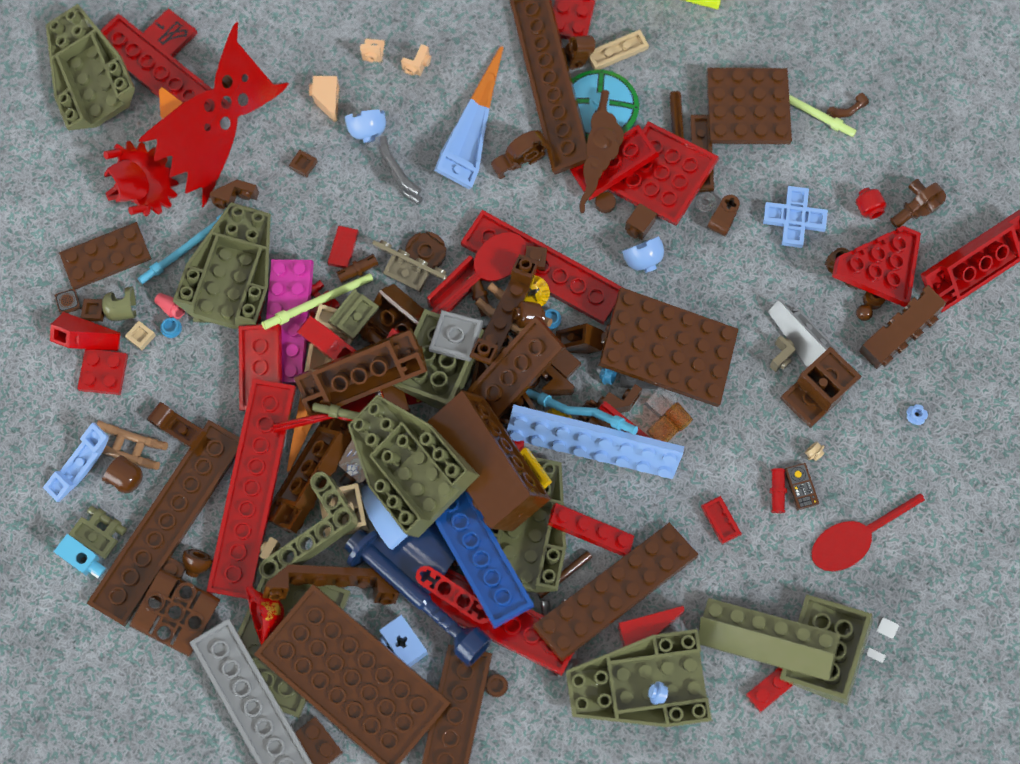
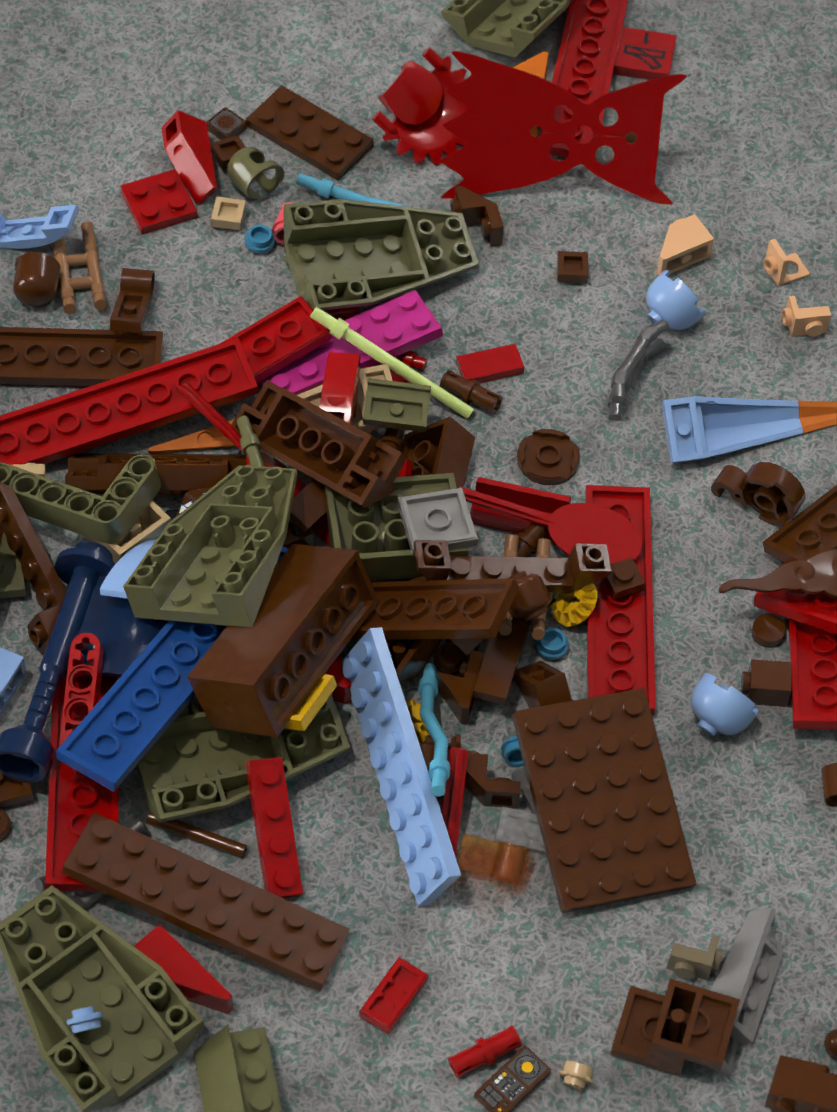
camera: 55 degrees right, 15 degrees down
dark tan bracket [372,240,447,292] -> none

